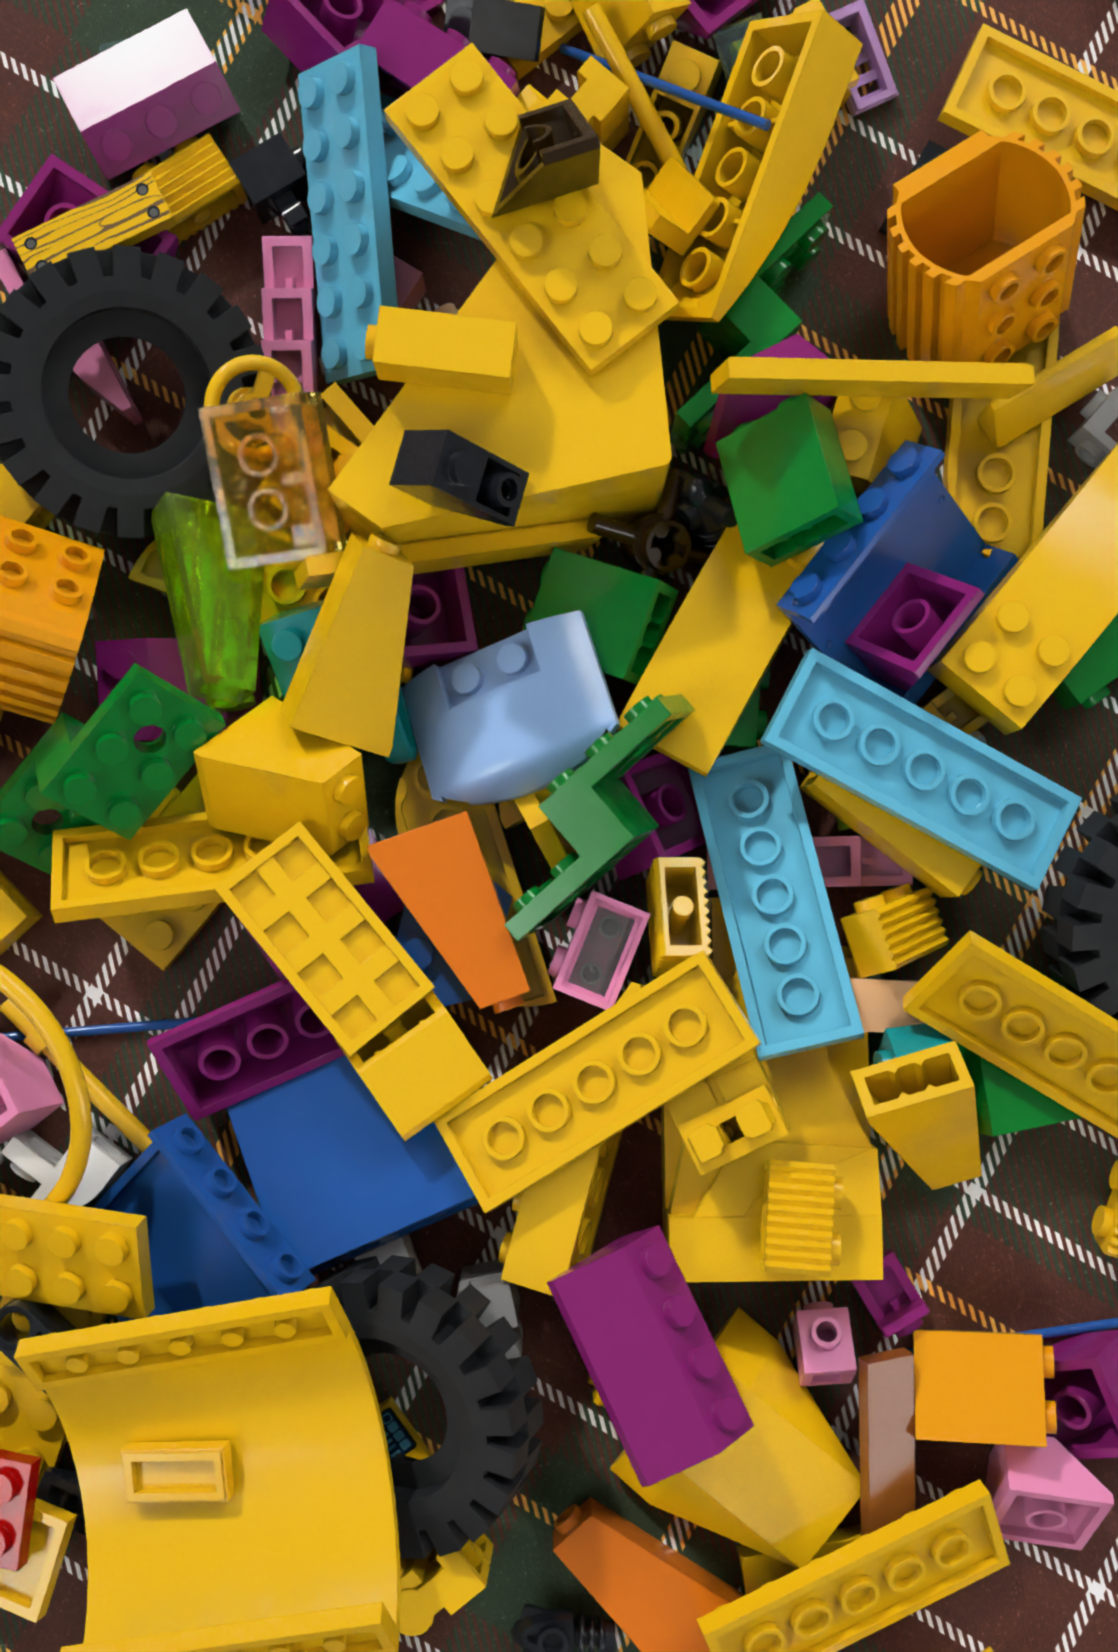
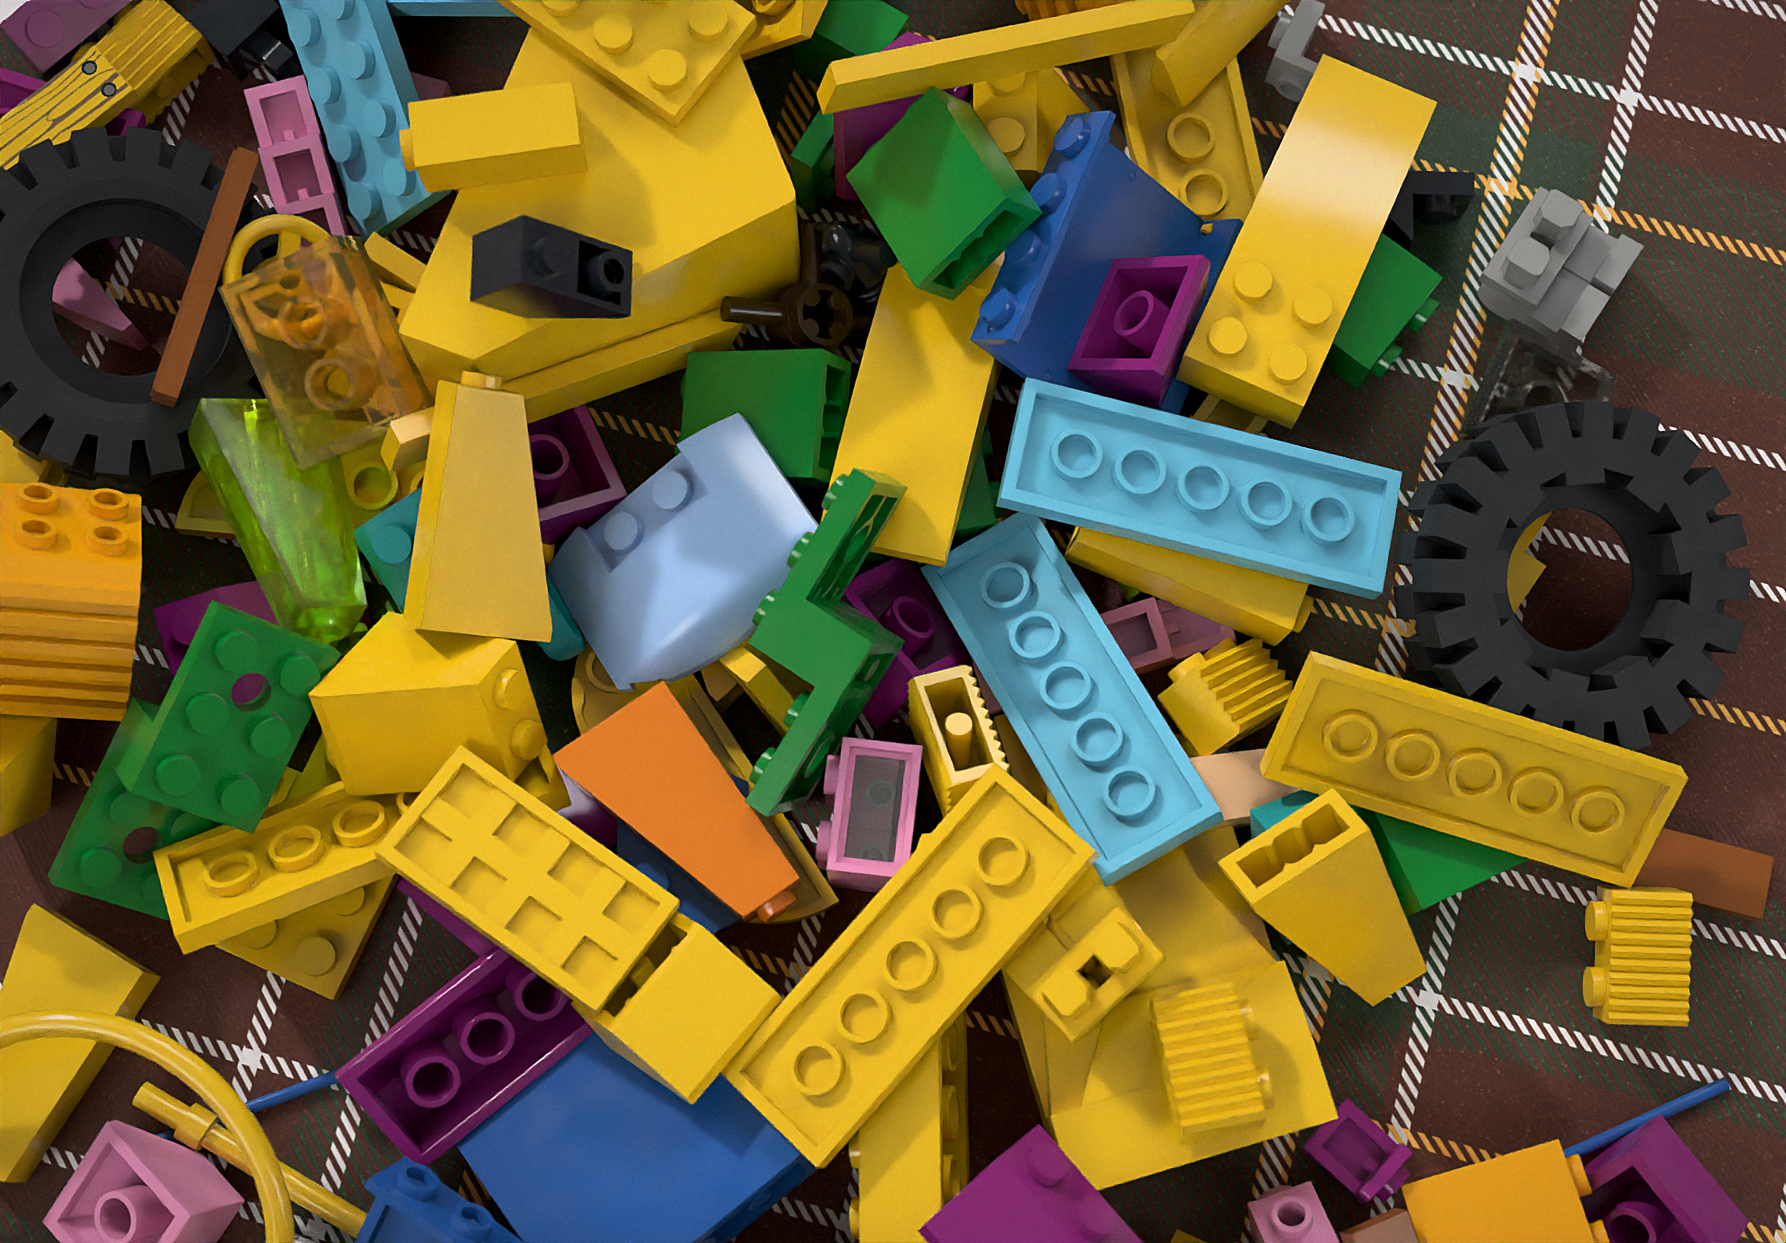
camera: 15 degrees left, 10 degrees down
none -> dark orange tile [149,146,260,408]

